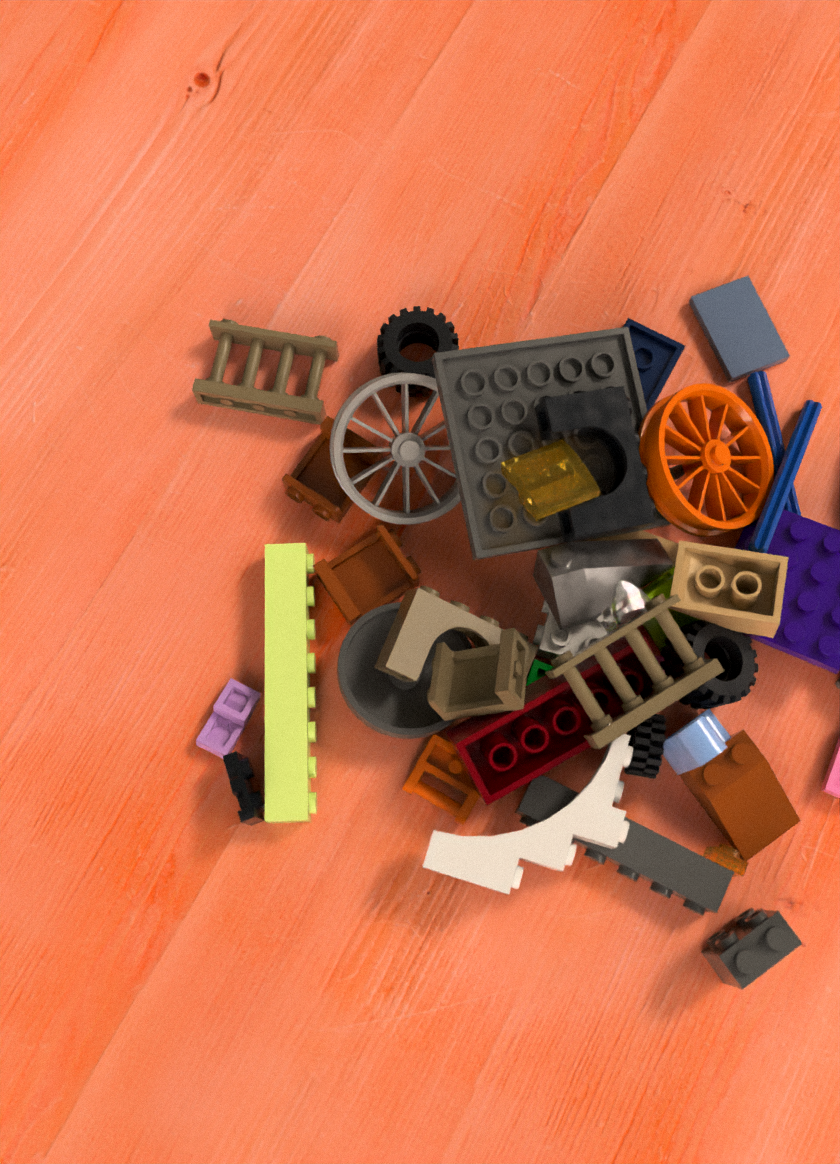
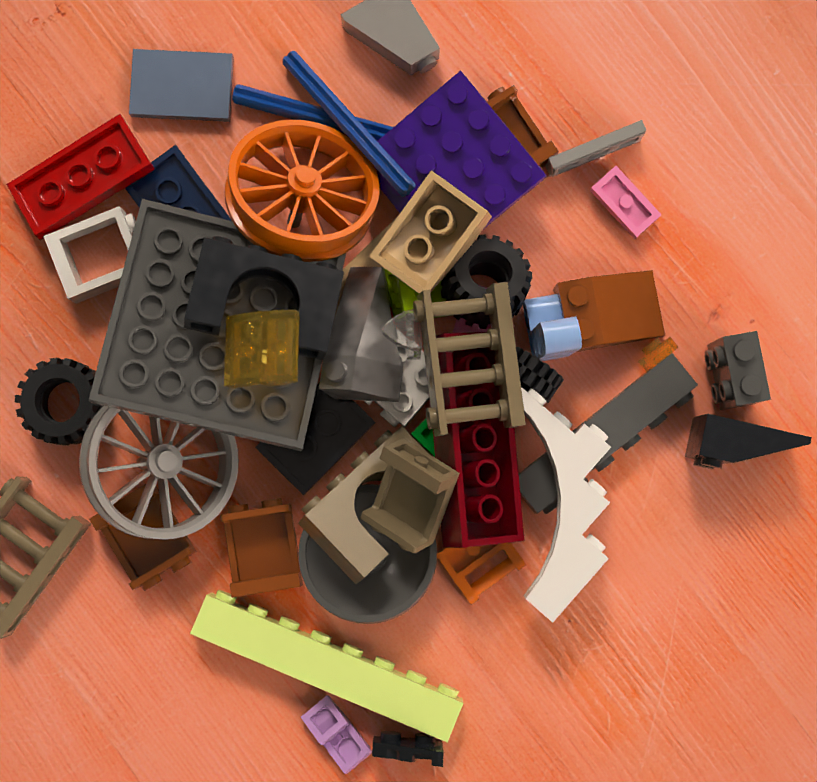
camera: 65 degrees left, 10 degrees up
none -> red plate [6,114,155,241]
none -> white window [44,206,136,304]
none -> black plate [255,382,376,495]
none -> black slope [685,414,812,469]

